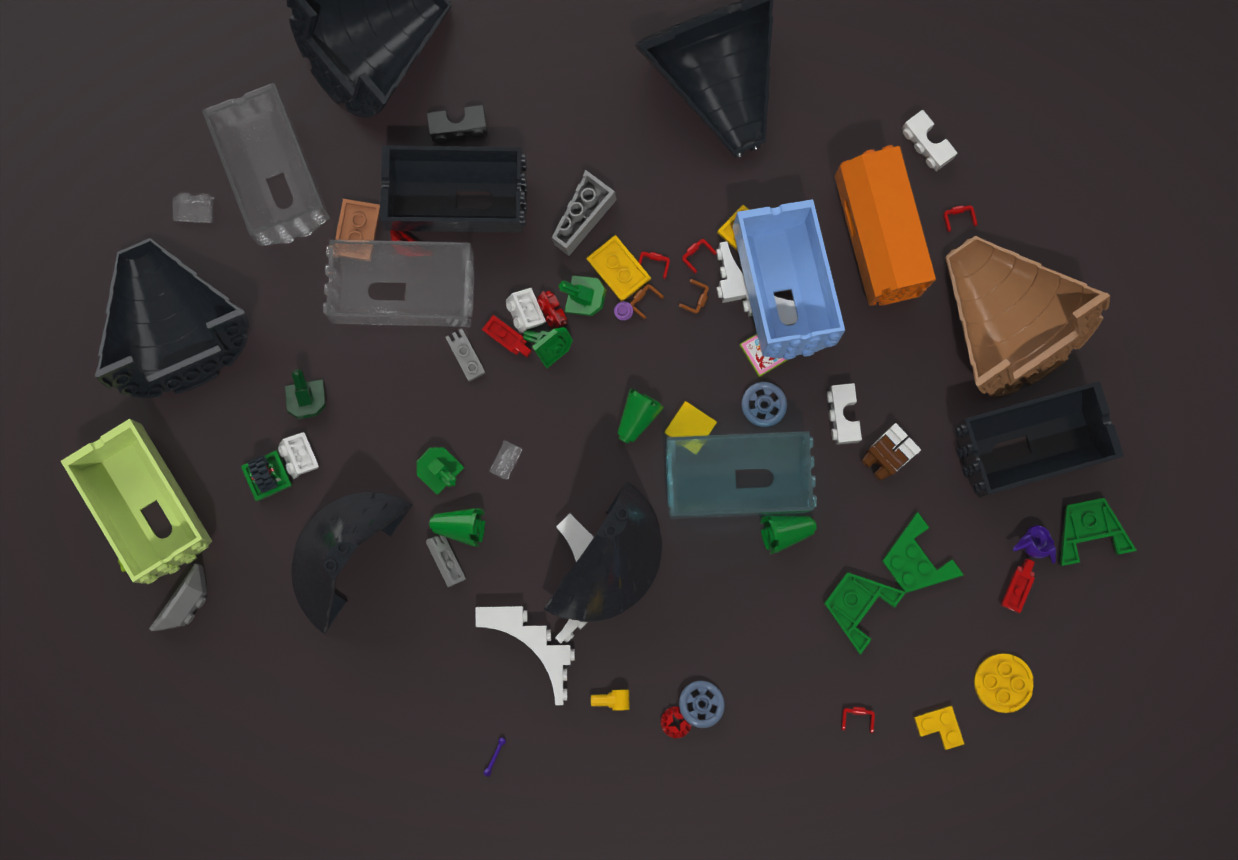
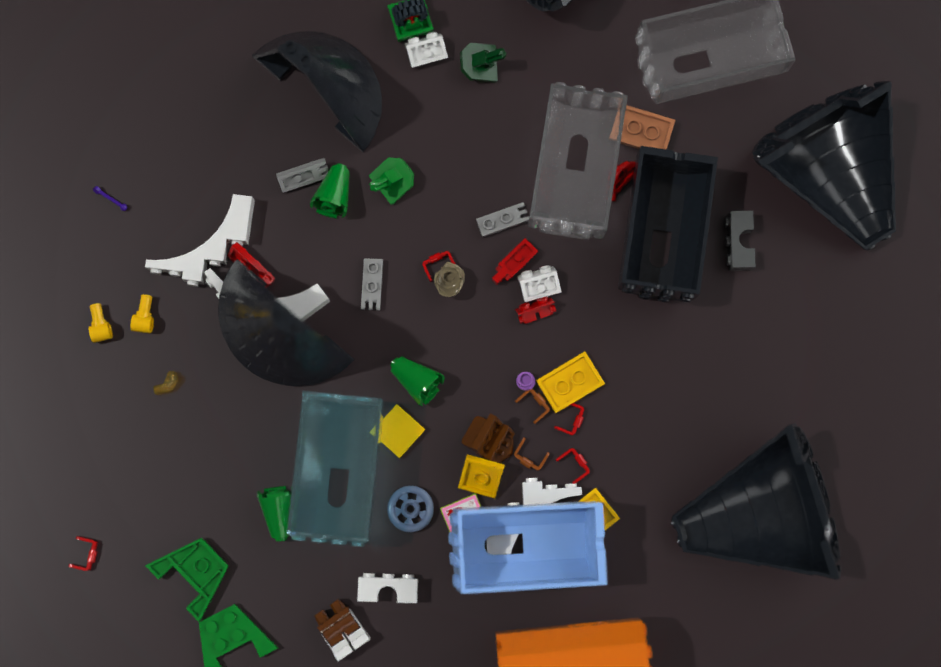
camera: 100 degrees right, 0 degrees up
clear hips [489,441,522,480] -> none
green piece [523,327,573,368] -> none
light grey wedge [552,170,617,256] -> none
green piece [558,275,606,316] -> none
red gear [661,706,692,738] -> none
sand blue plate [679,681,725,728] -> none
yellow plate [913,706,964,750] -> none
none -> yellow pin [88,303,113,343]
none -> clear yellow arm [153,371,178,395]
none -> red hinge [227,242,275,288]
none -> light grey hinge [361,258,383,310]
none -> red piece [422,251,455,282]
none -> dark tan hair [434,262,465,297]
none -> yellow plate [458,454,505,499]
none -> reddish brown piece [462,414,515,463]

